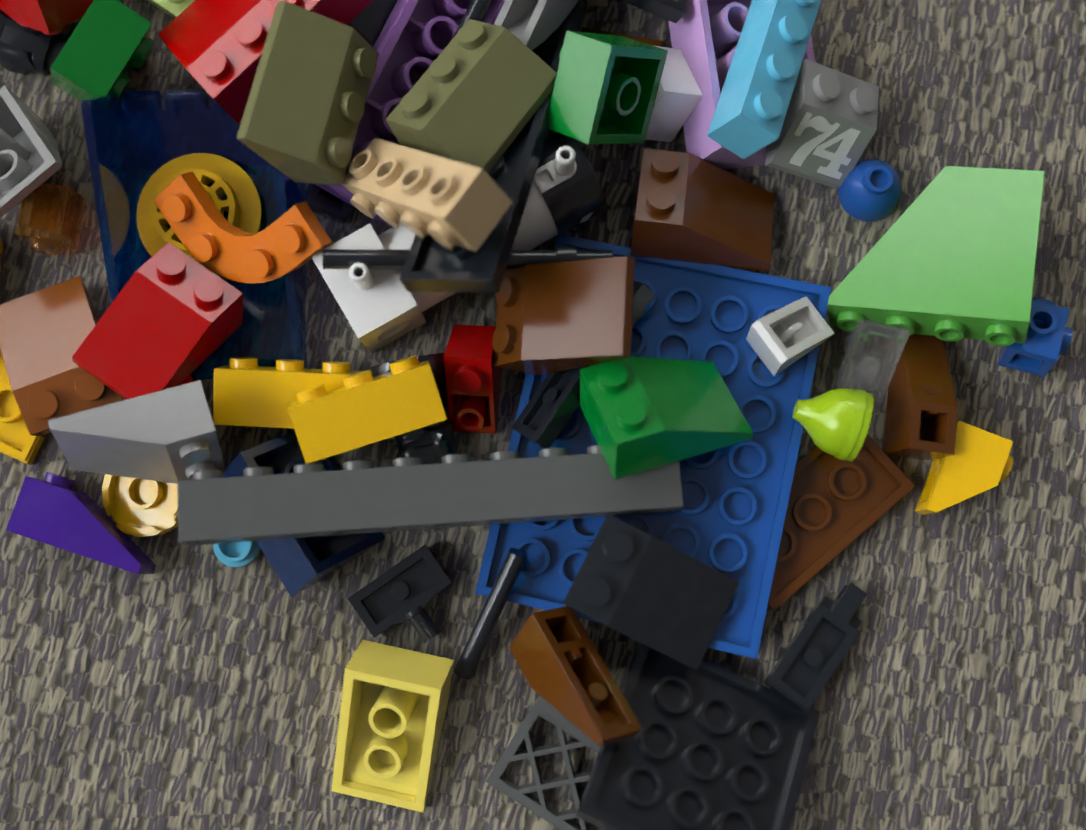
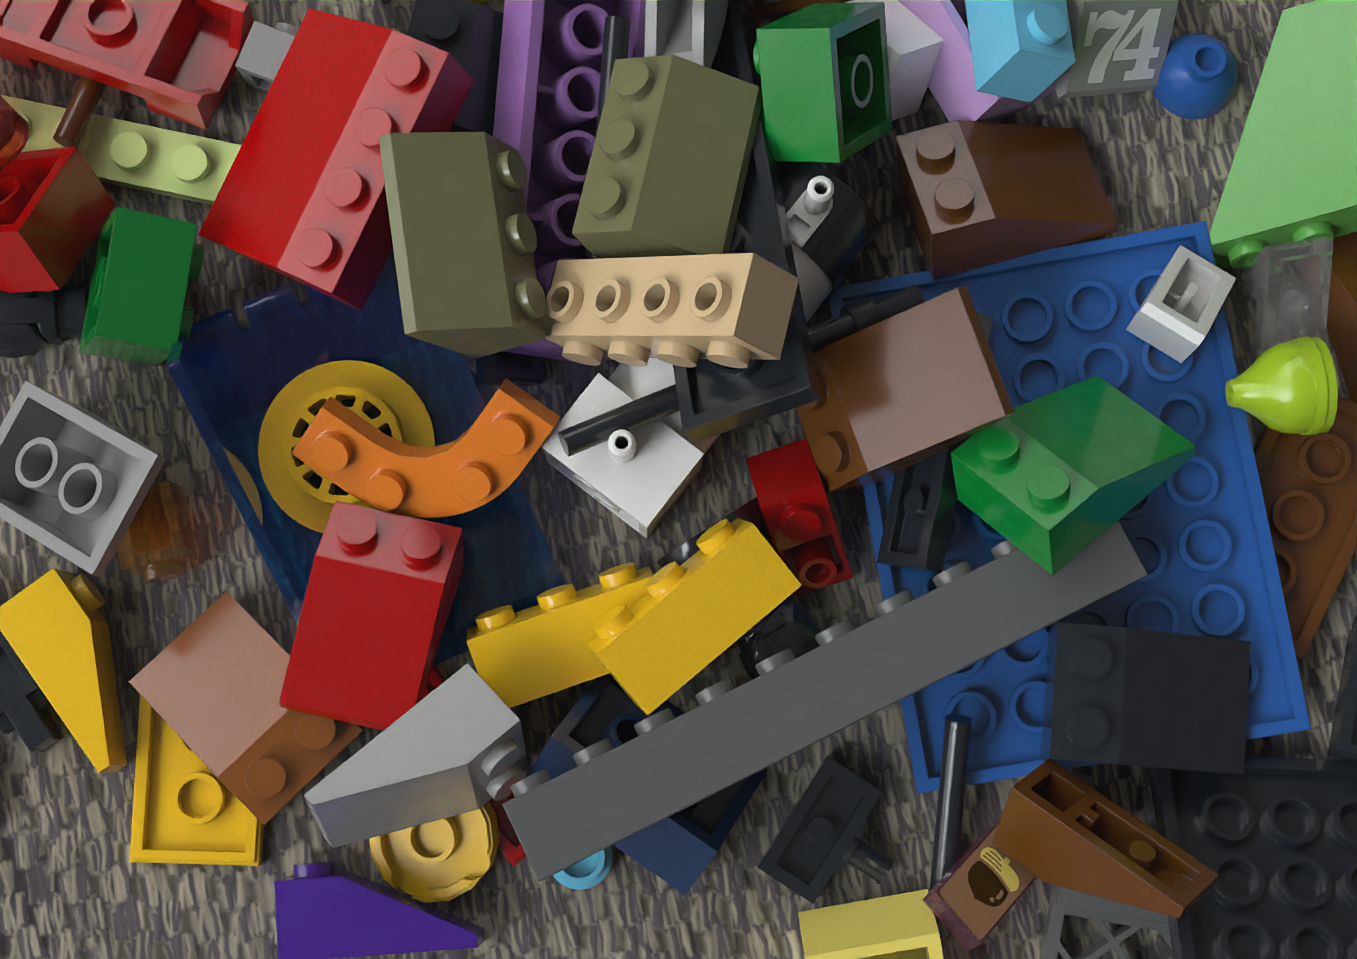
camera: 25 degrees left, 0 degrees up
none -> tile [923,818,1037,952]

